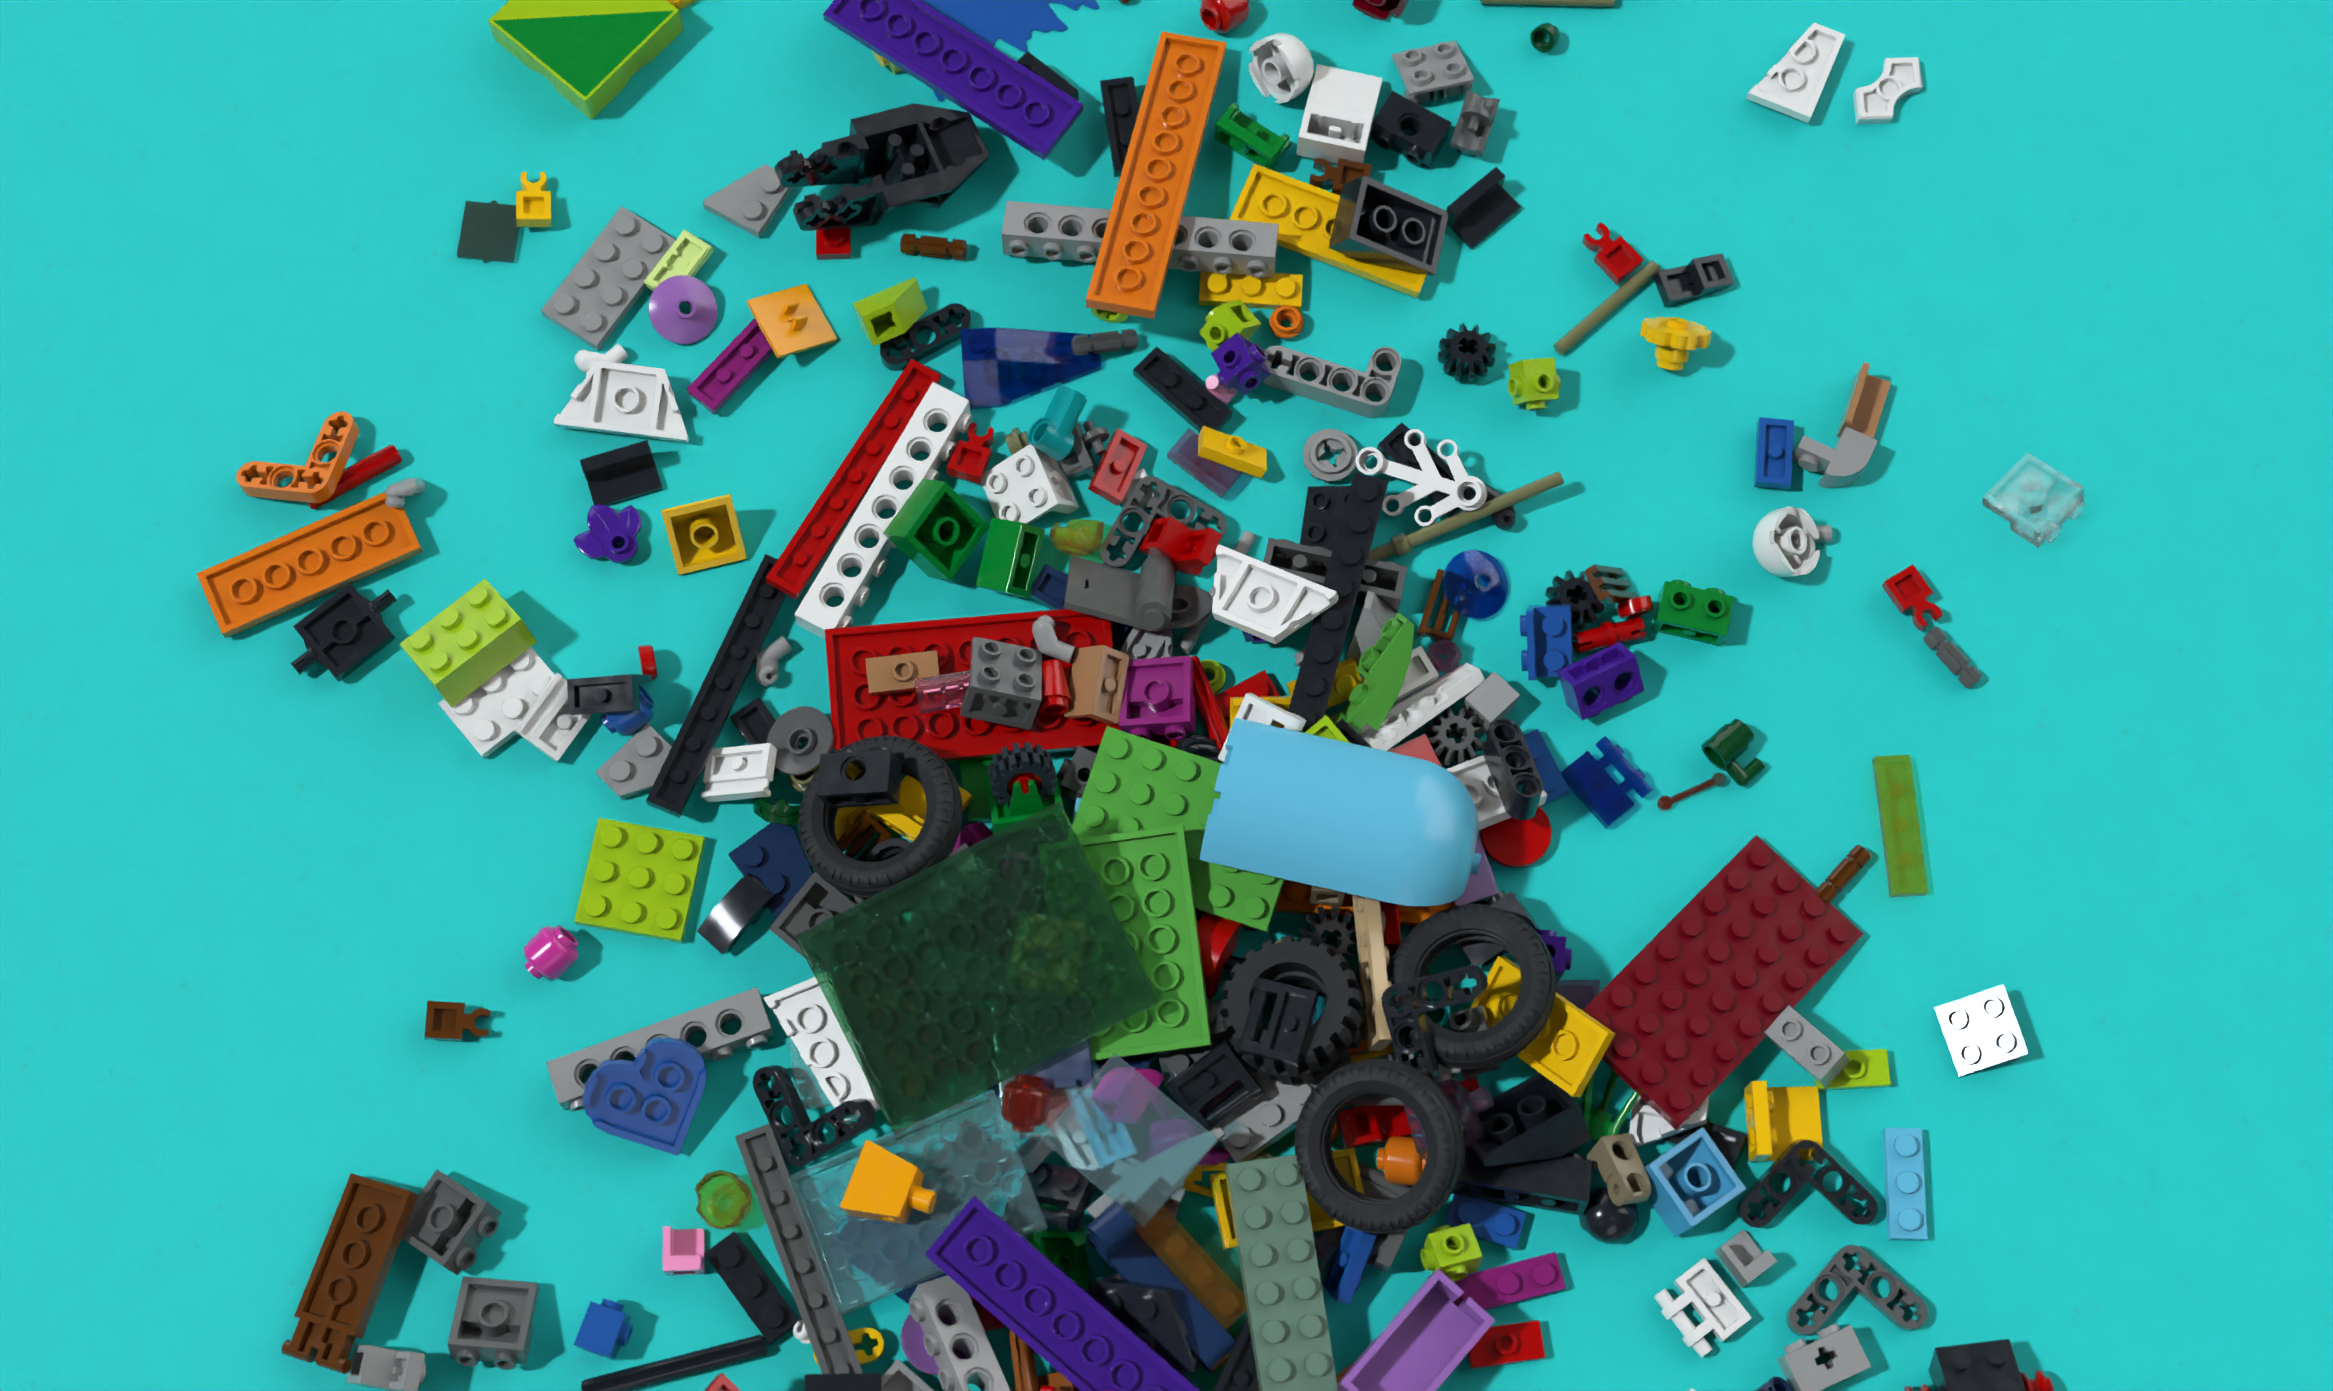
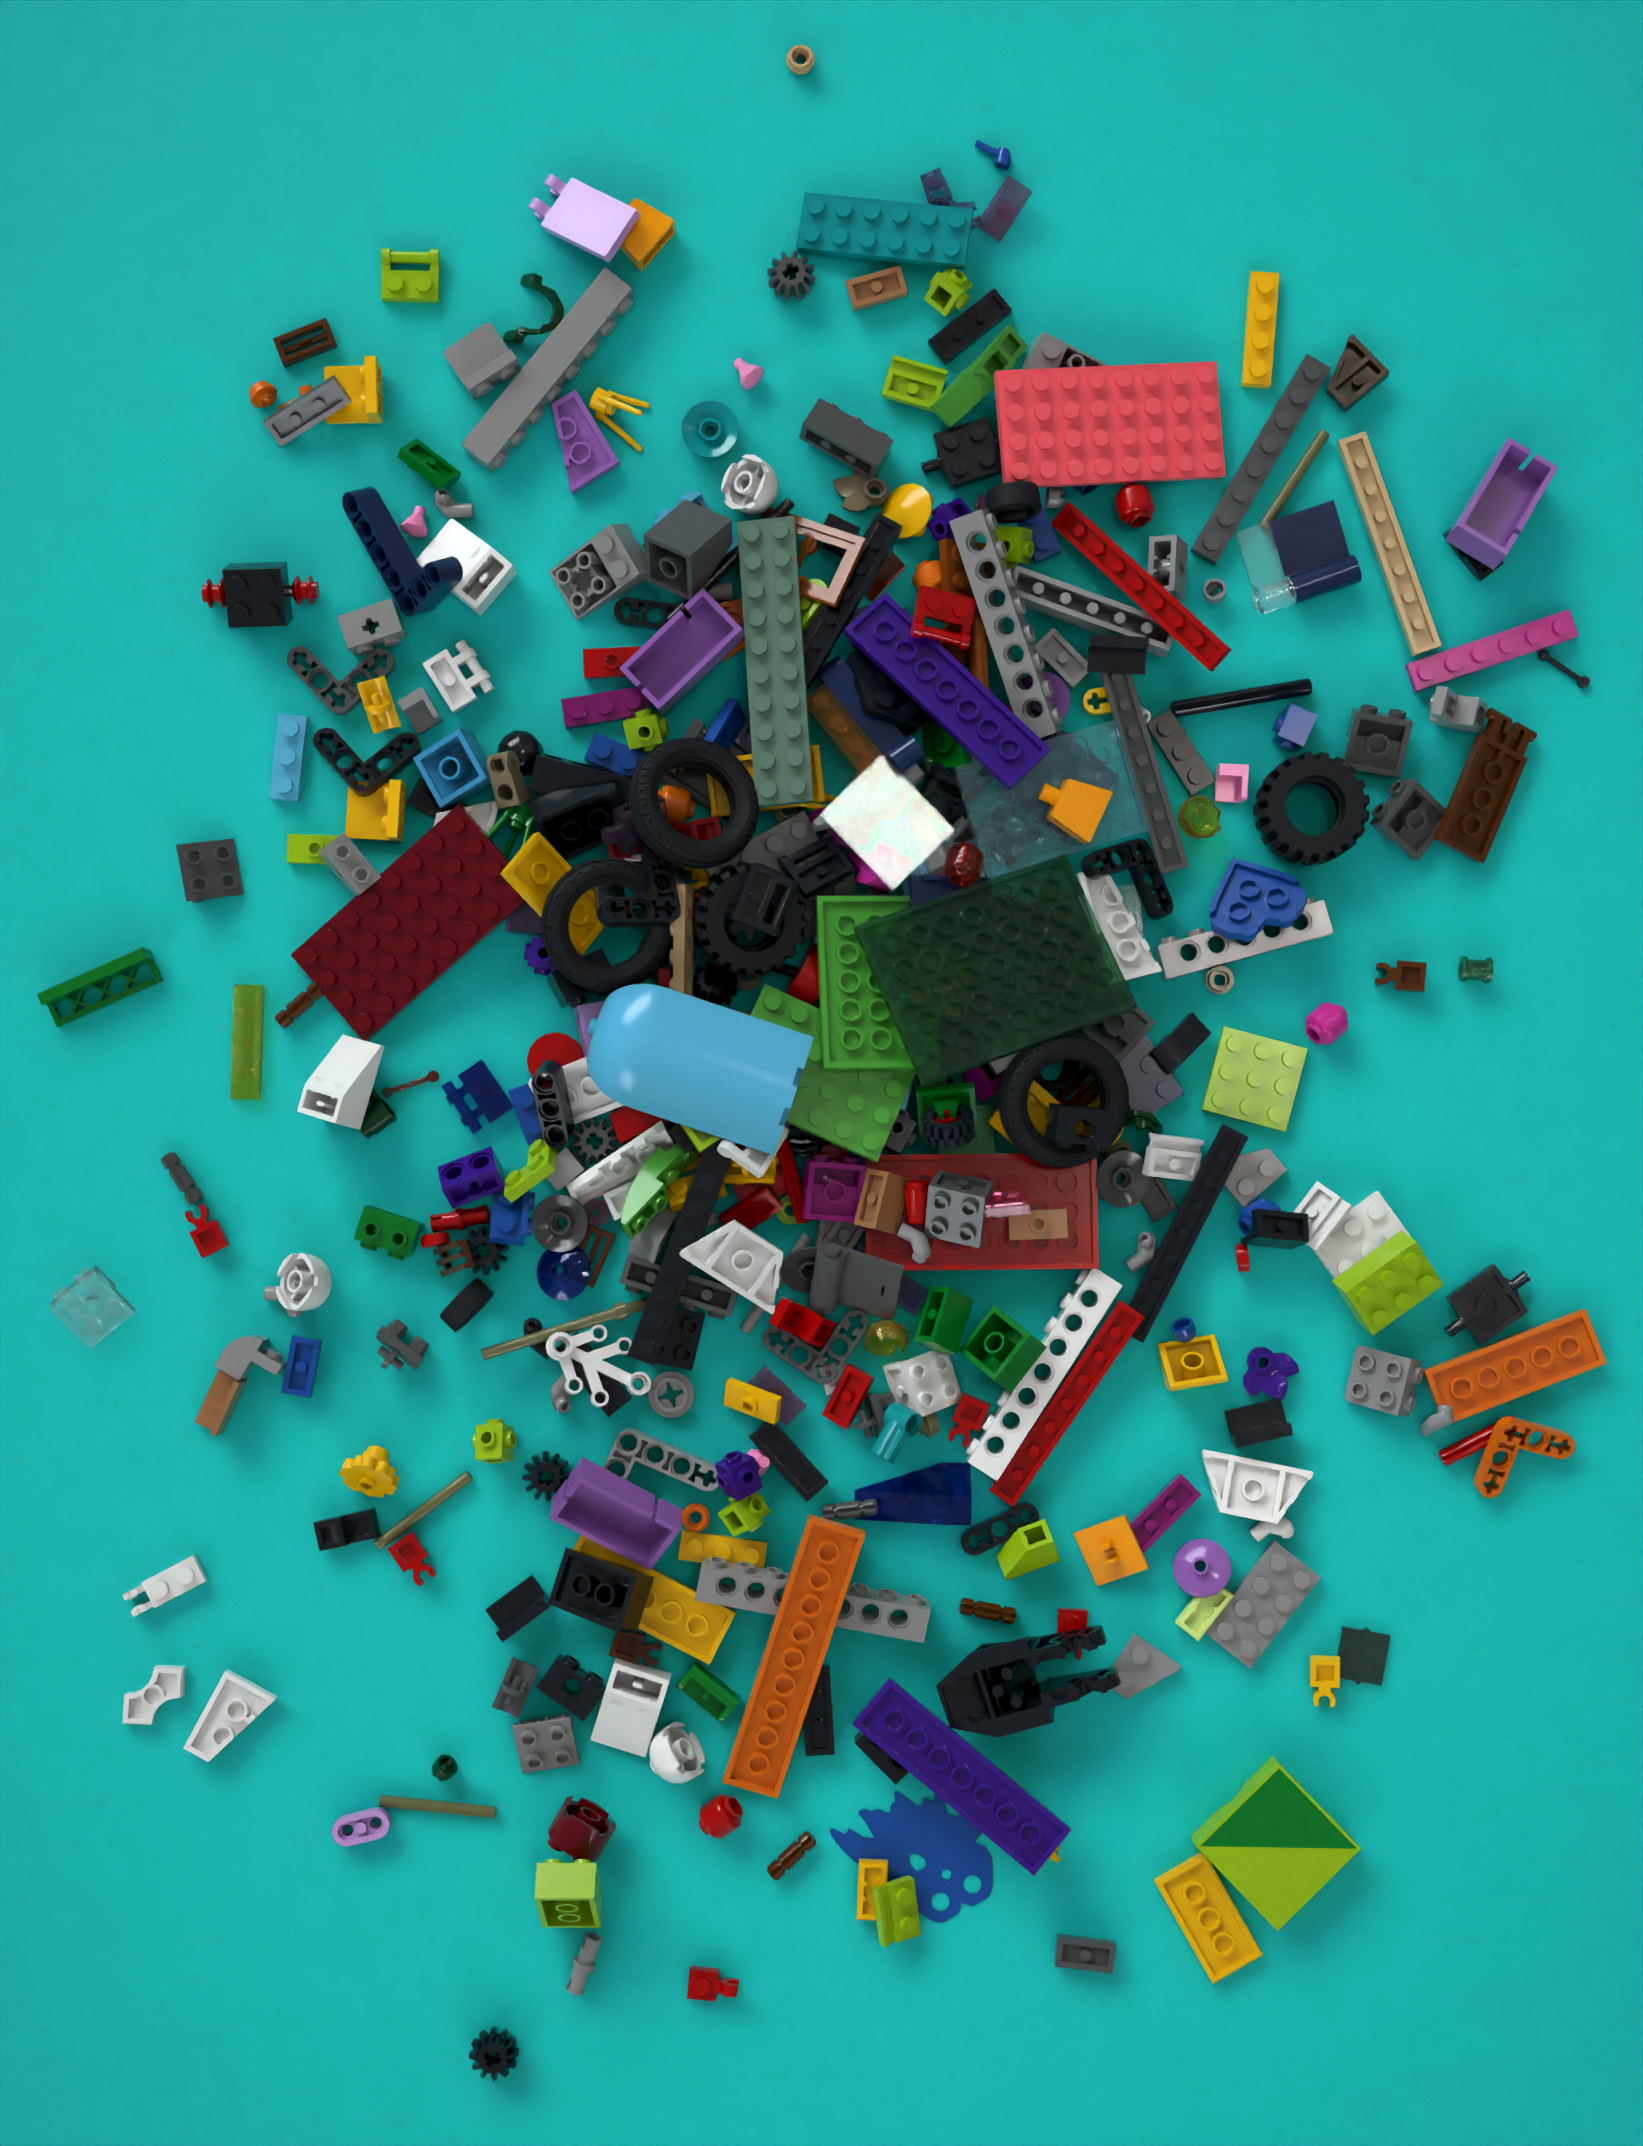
camera: 170 degrees left, 15 degrees up
none -> green fence [37,947,164,1027]
none -> white hinge [122,1554,208,1617]
none -> white slope [297,1035,385,1130]
none -> yellow hips [357,675,401,734]
none -> dark grey hips [376,1319,429,1370]
none -> black tyre [440,1278,494,1332]
none -> lime plate [504,1139,557,1203]
none -> dark grey dish [532,1194,588,1252]
none -> medium lavender piece [549,1457,682,1570]
none -> light grey arm [550,1373,574,1413]
none -> red tile [720,1184,783,1230]
none -> blue hinge [1171,1317,1196,1343]
none -> olive plate [1205,966,1234,994]
none -> black tyre [1254,752,1370,866]
none -> light grey bracket [1344,1346,1423,1417]
none -> clear green bush [1458,956,1494,983]

